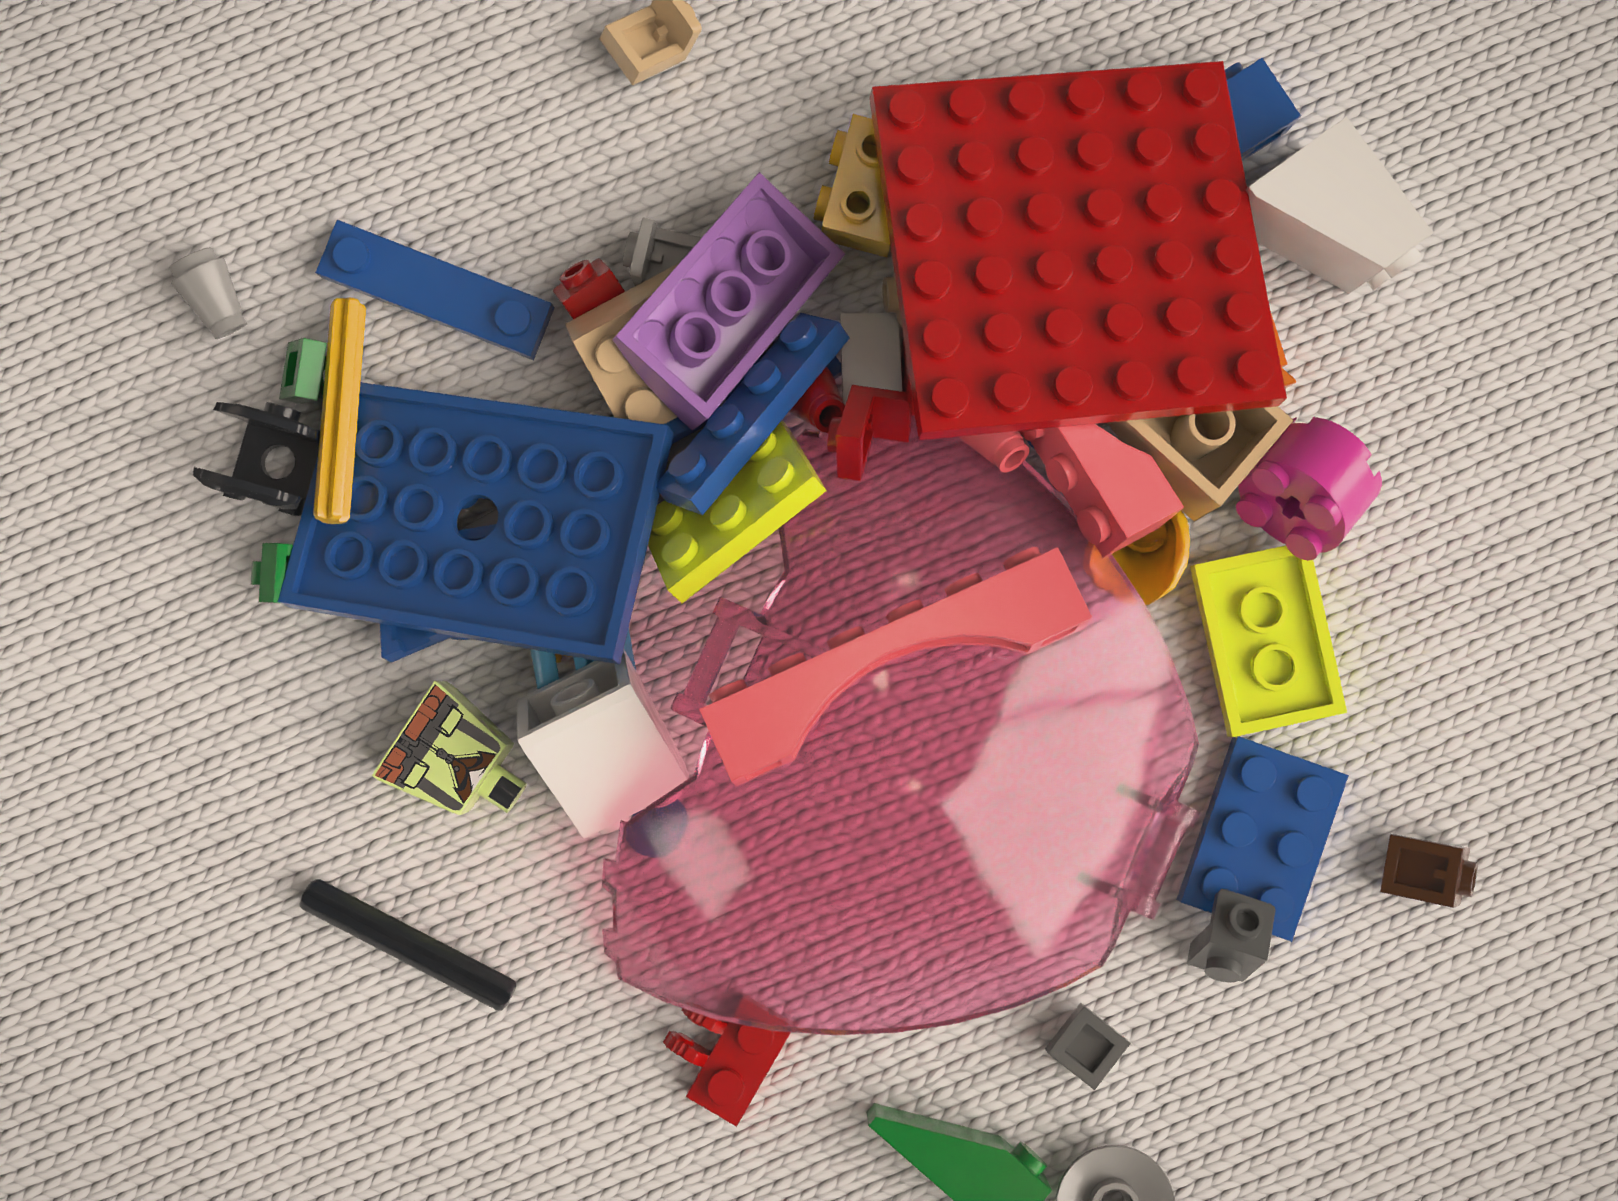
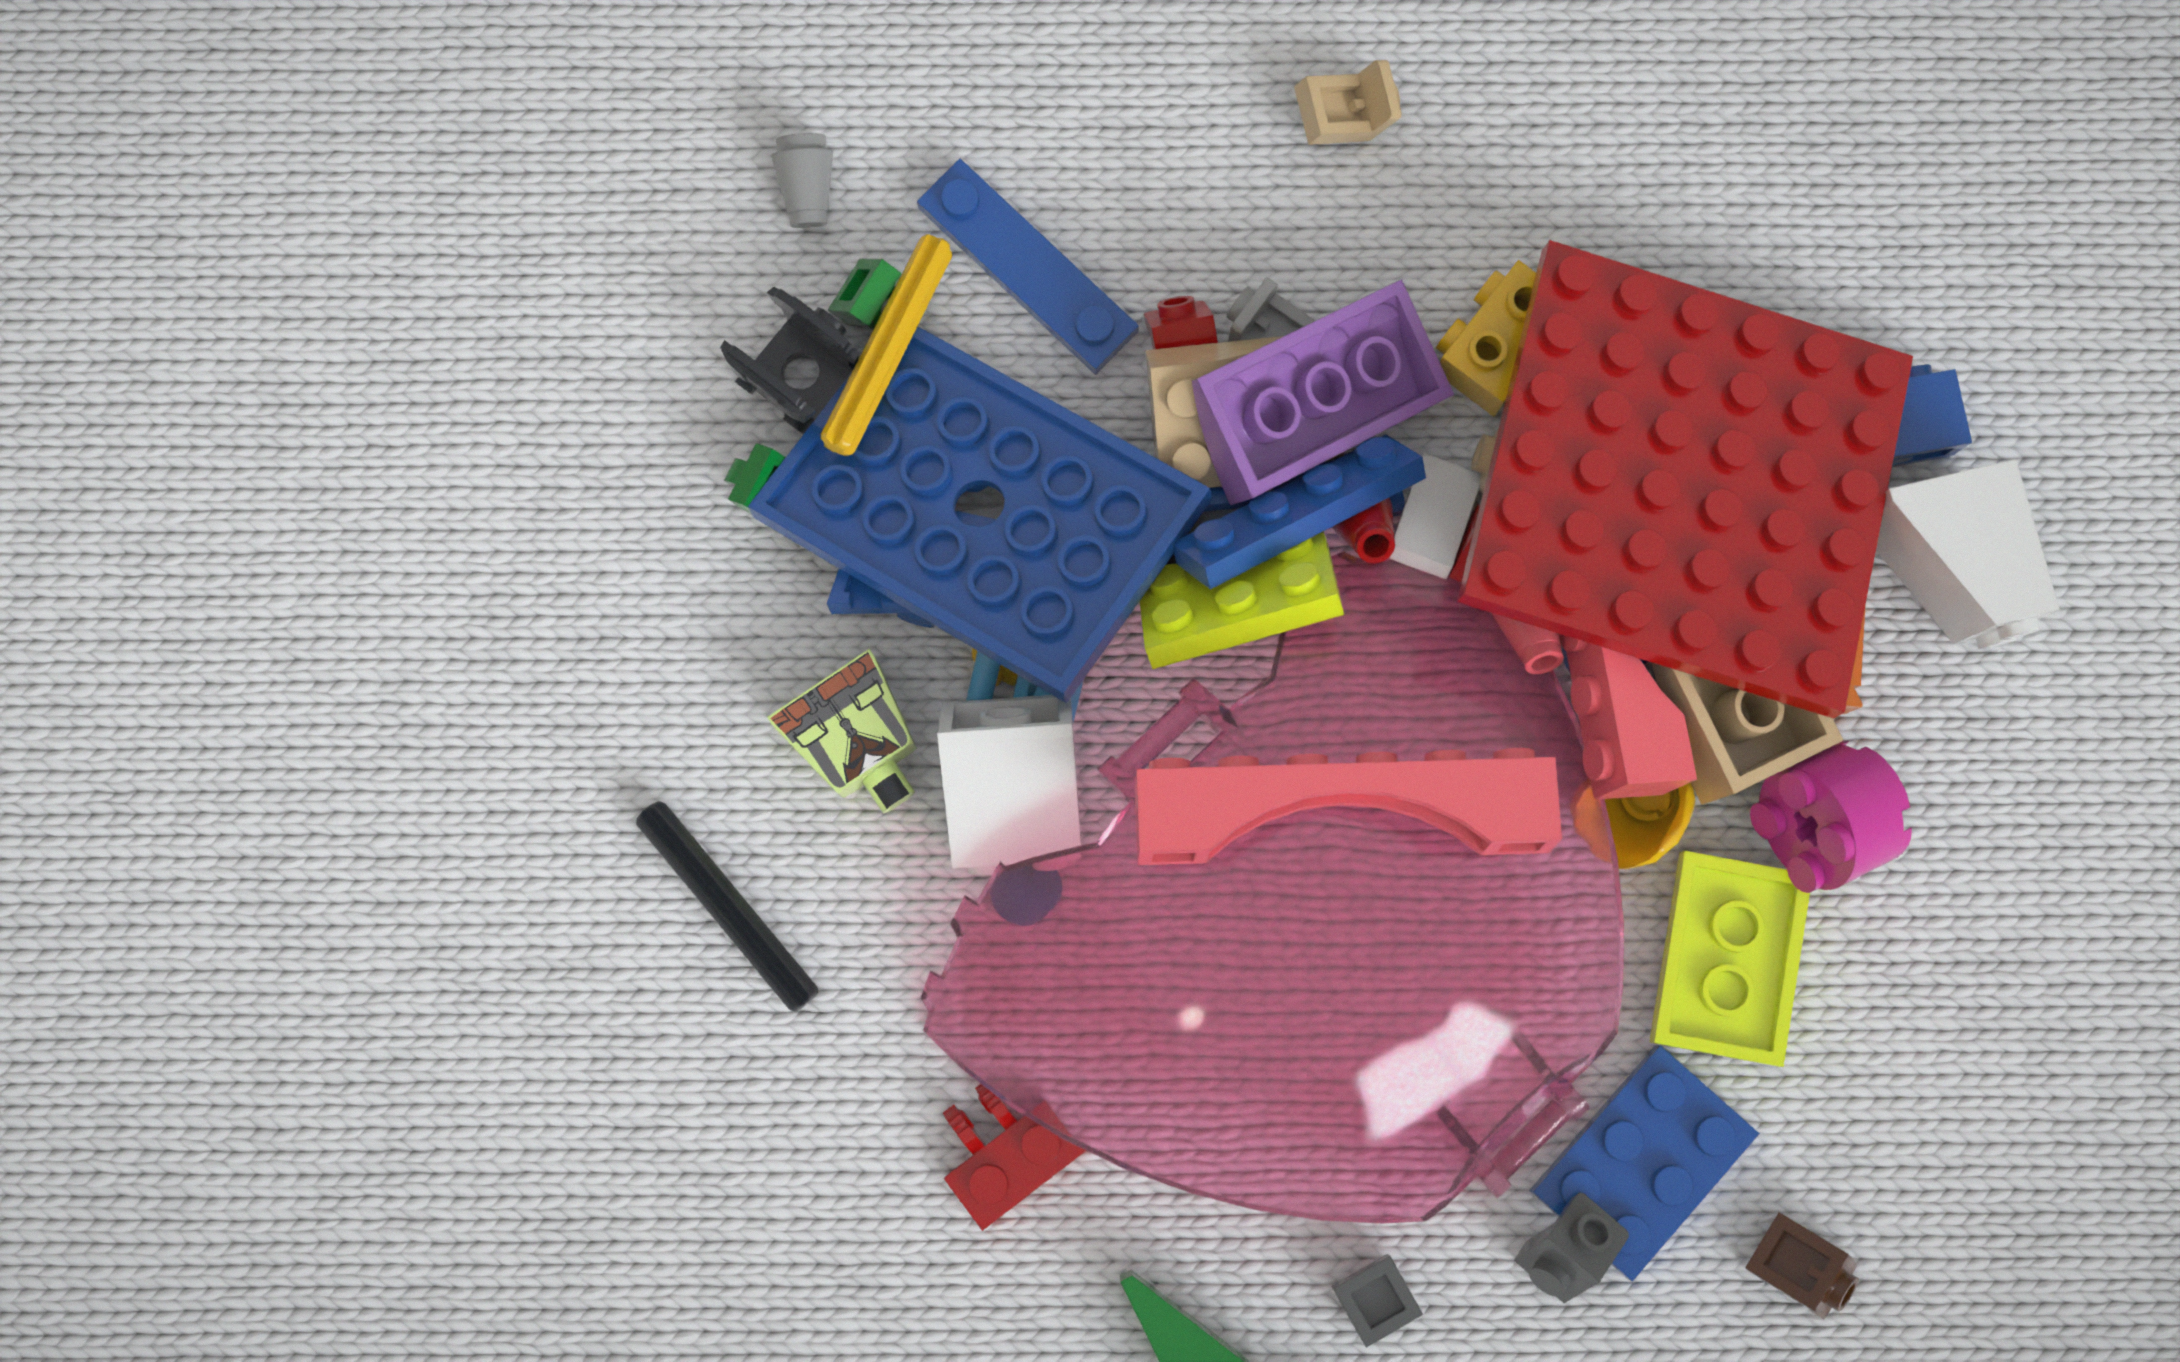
camera: 25 degrees right, 5 degrees down
red bracket [827,385,912,482] -> none

